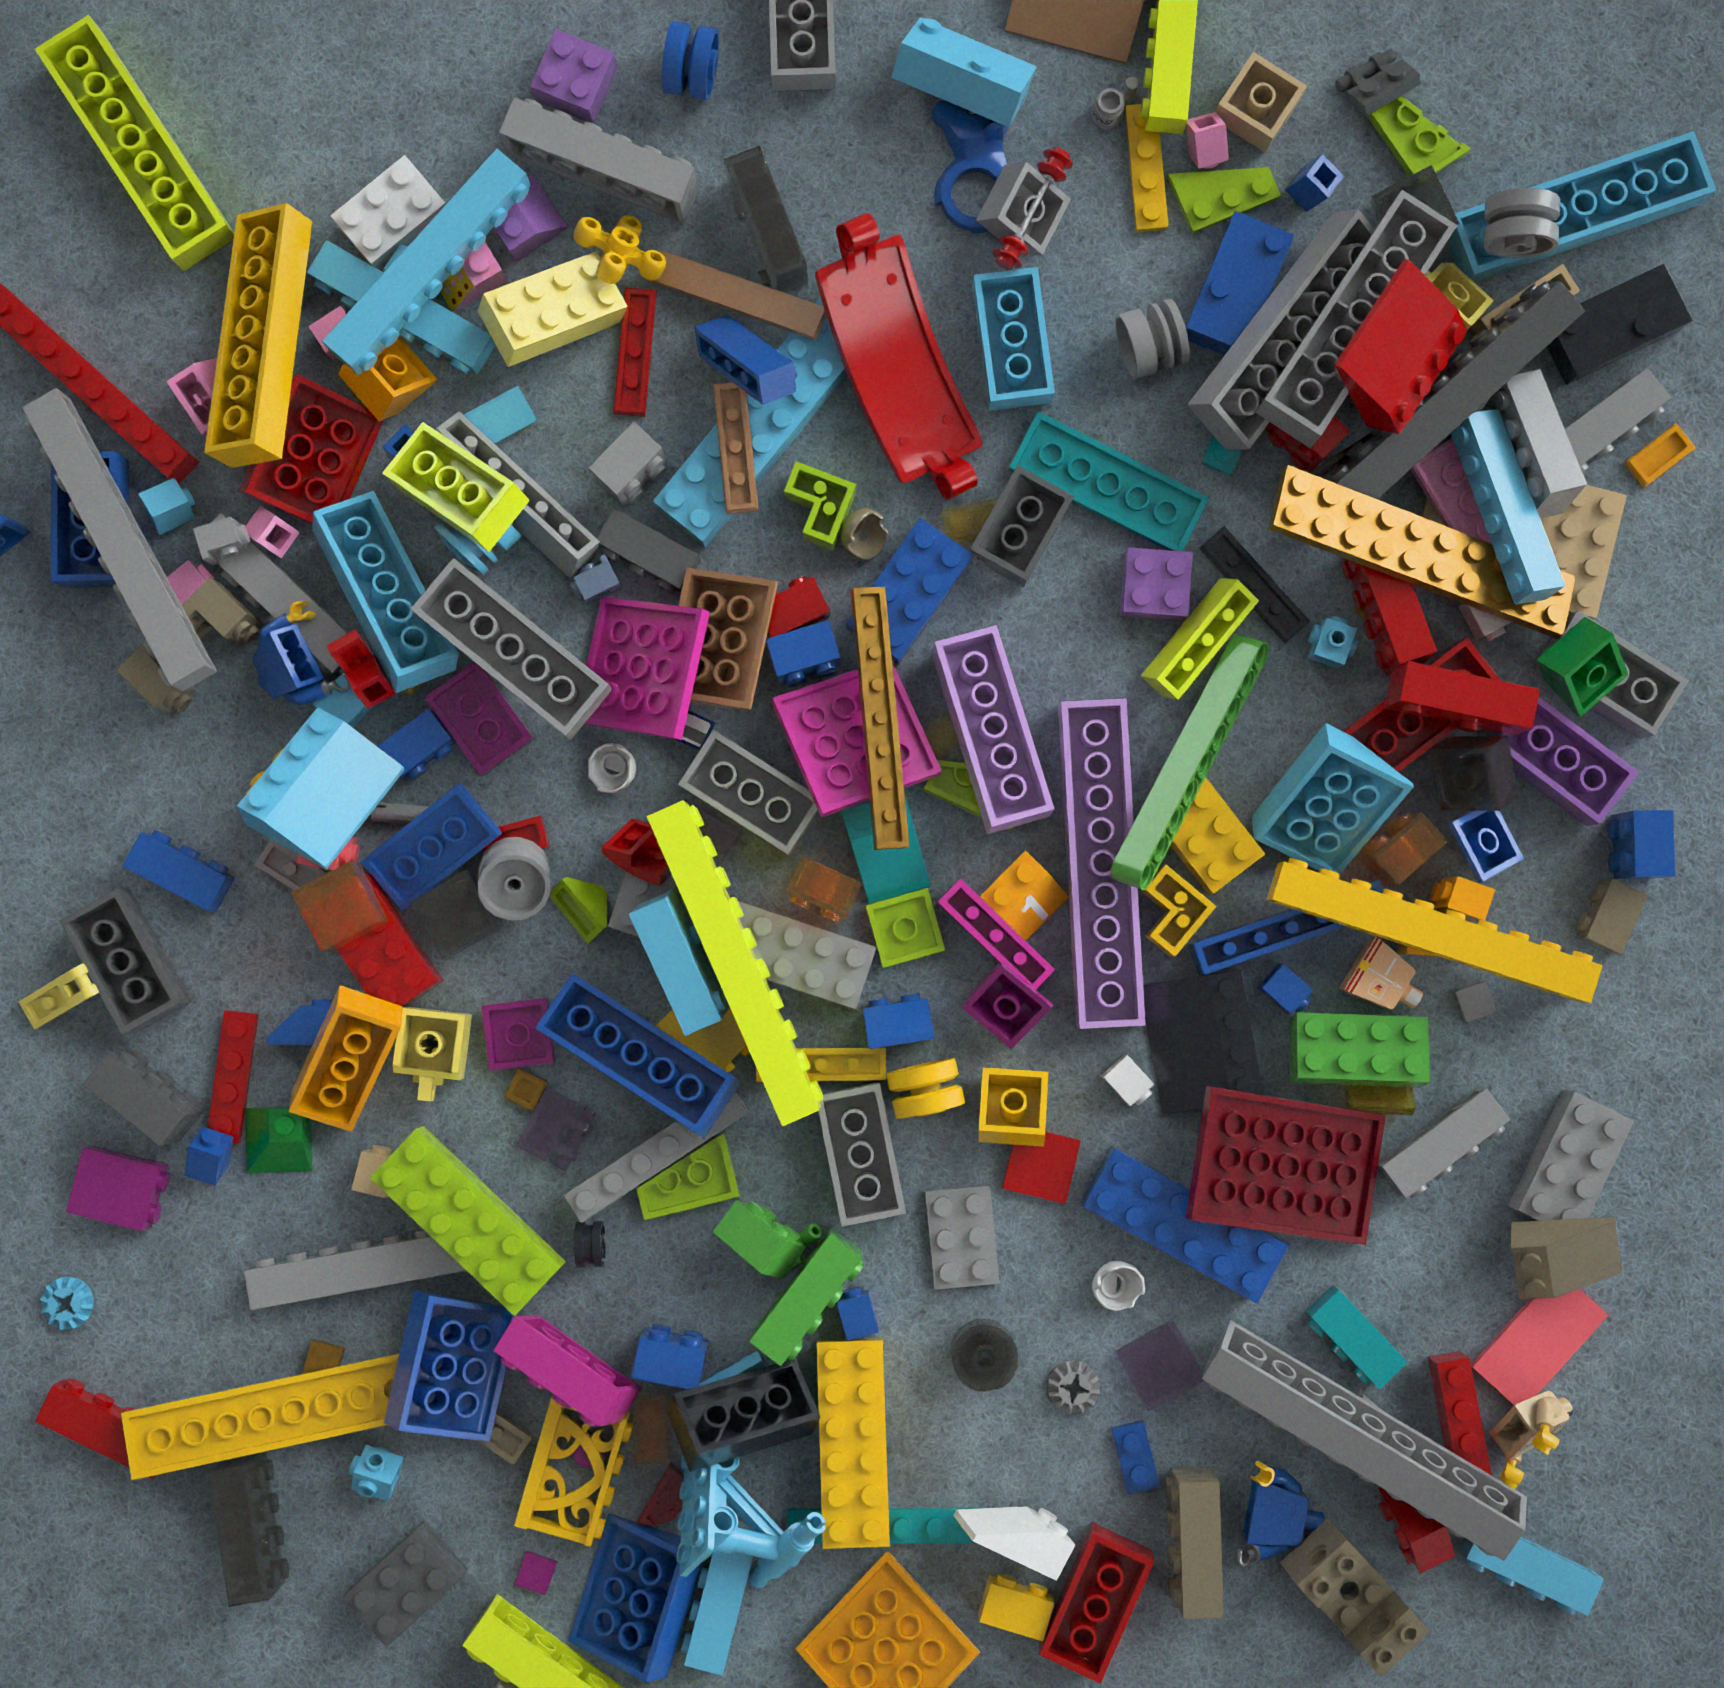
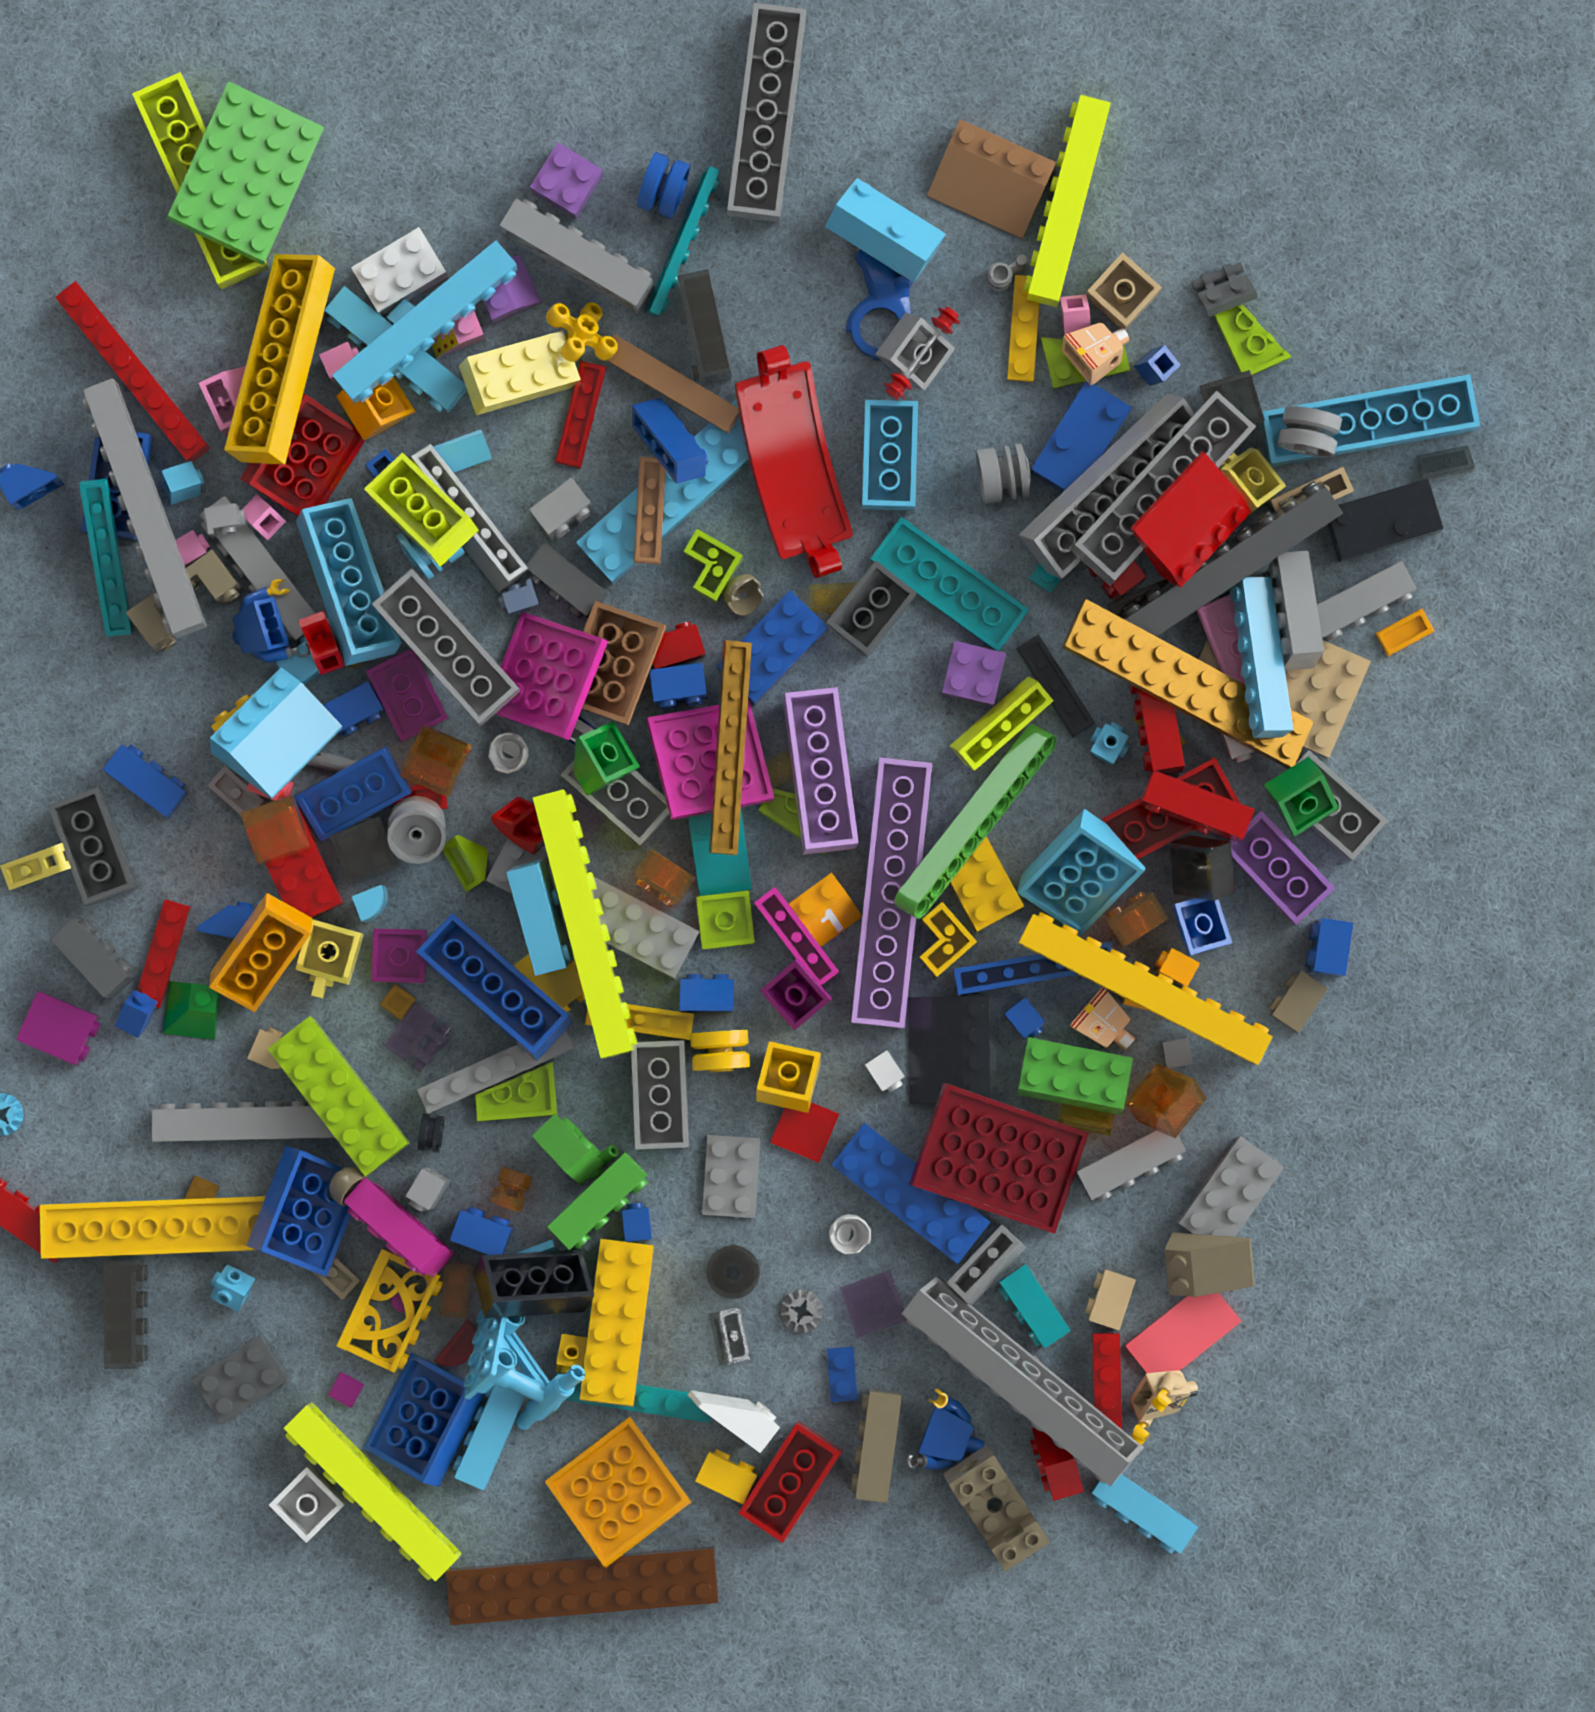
camera: 10 degrees right, 0 degrees up
none -> teal plate [79,479,133,636]
none -> bright green plate [166,81,324,265]
none -> dark tan hair [329,1167,368,1206]
none -> medium azure brick [352,885,388,923]
none -> clear orange brick [400,725,473,797]
none -> light grey brick [405,1167,451,1212]
none -> clear orange wheel [489,1166,534,1213]
none -> yellow brick [556,1334,587,1374]
none -> green slope [574,721,640,796]
none -> teal plate [644,166,720,317]
none -> clear smoke slope [709,1307,750,1366]
none -> light grey brick [947,1225,1027,1305]
none -> light nougat torso [1062,323,1129,386]
none -> tan brick [1085,1269,1136,1330]
none -> clear orange brick [1125,1063,1207,1138]
none -> clear smoke slope [1416,445,1475,480]

